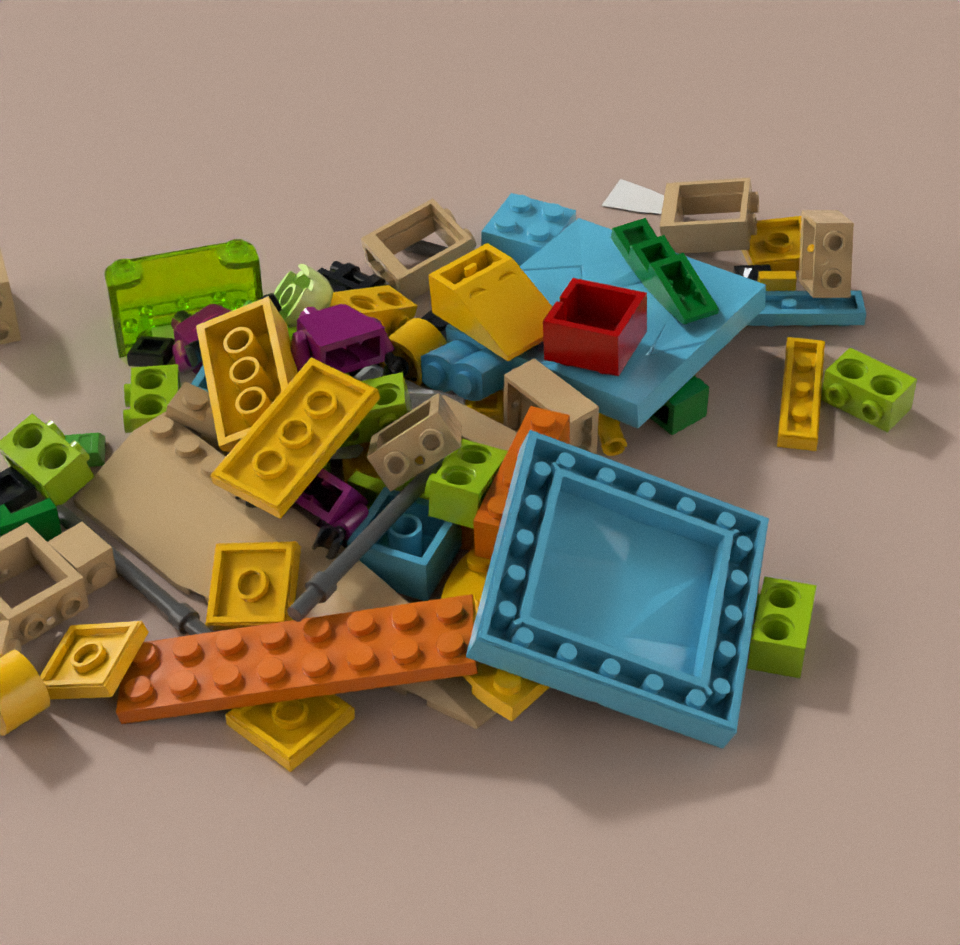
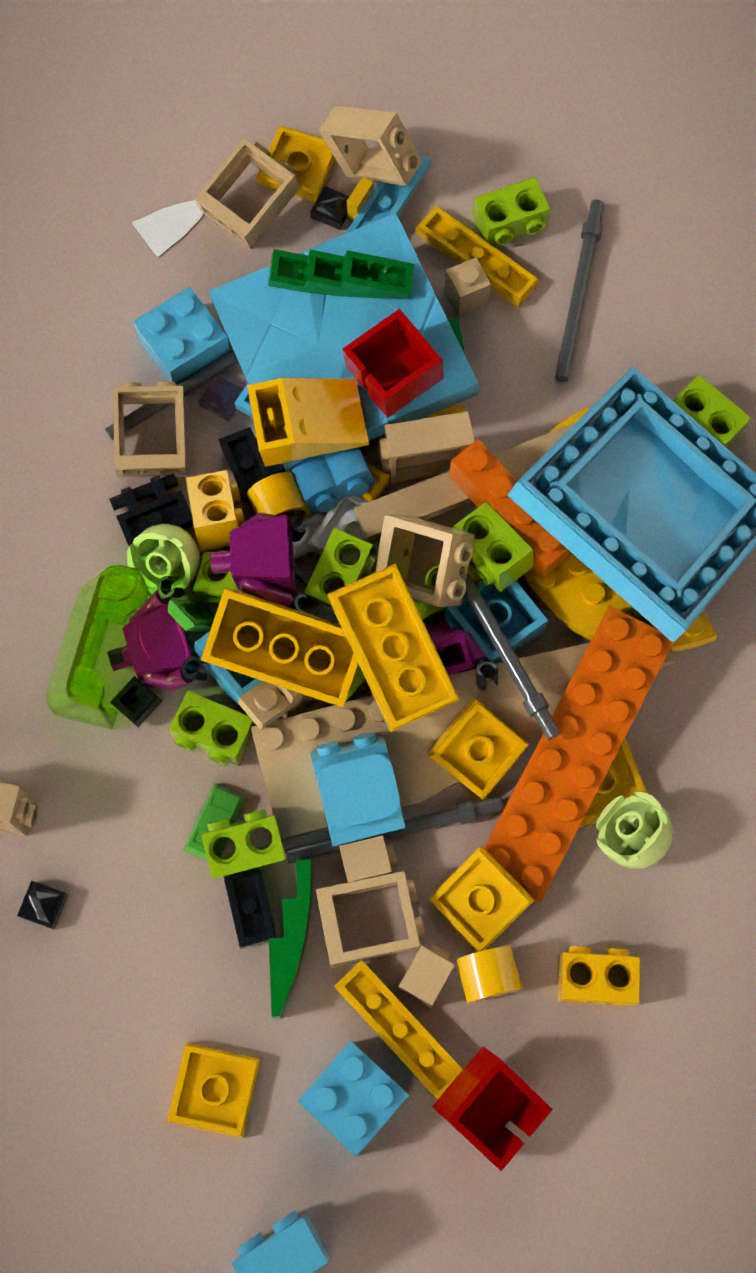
camera: 60 degrees left, 30 degrees up
none -> medium azure brick [310,732,406,846]
none -> tan brick [444,257,491,317]
none -> dark grey bar [555,199,604,382]
none -> yellow brick [558,946,640,1006]
none -> yellowish green cylinder [596,792,673,869]

